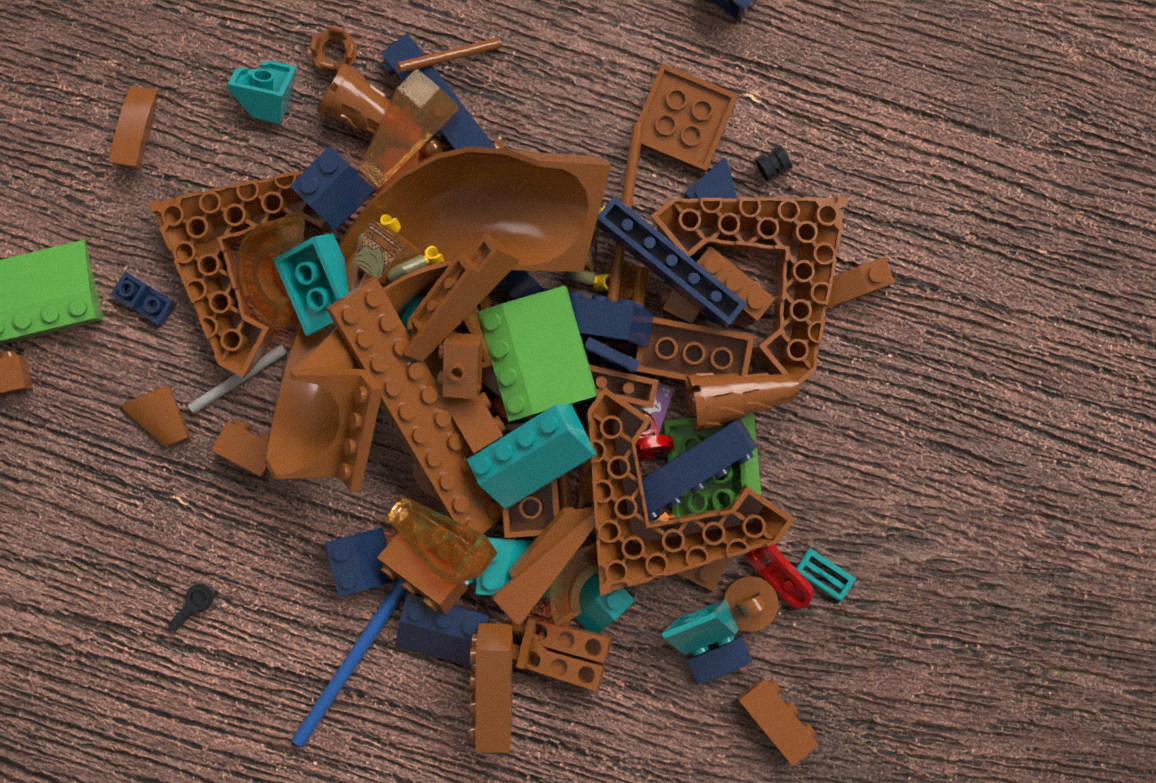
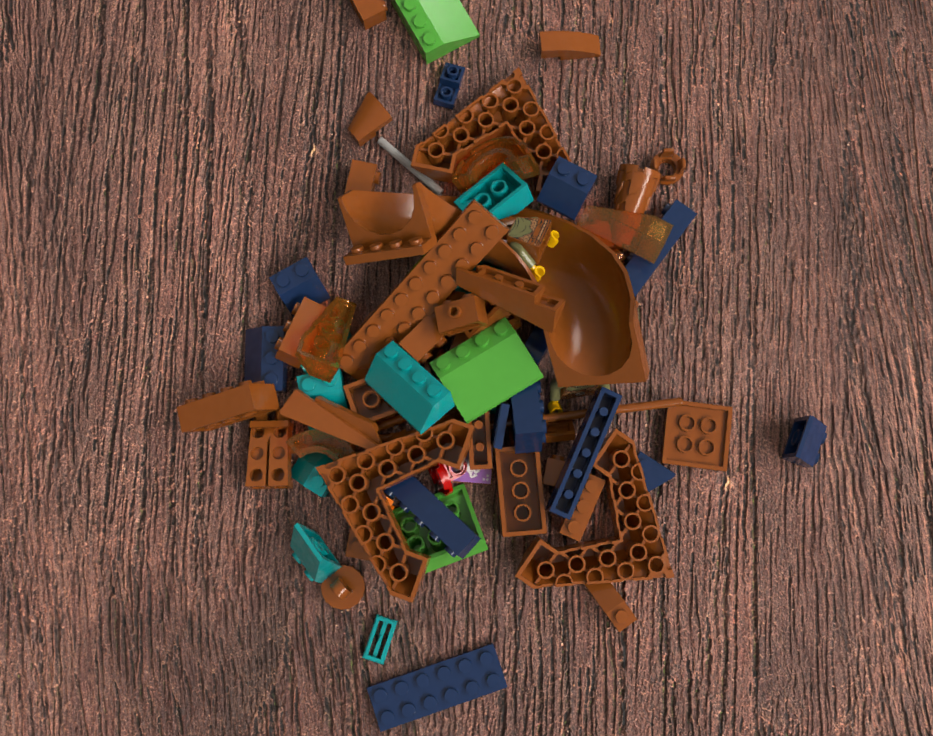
camera: 80 degrees right, 5 degrees down
black plate [168,583,214,632] -> none
teal slope [227,60,297,124] -> none
blue piece [291,579,407,747] -> none
dark orange bar [396,37,501,73] -> none
dark orange cone [685,373,799,431] -> none
dark blue slope [687,635,753,685] -> none
dark orange brick [737,676,819,766] -> none
red plate [746,544,814,608] -> none
black wheel [755,145,793,182] -> none
none -> dark blue plate [367,643,508,732]

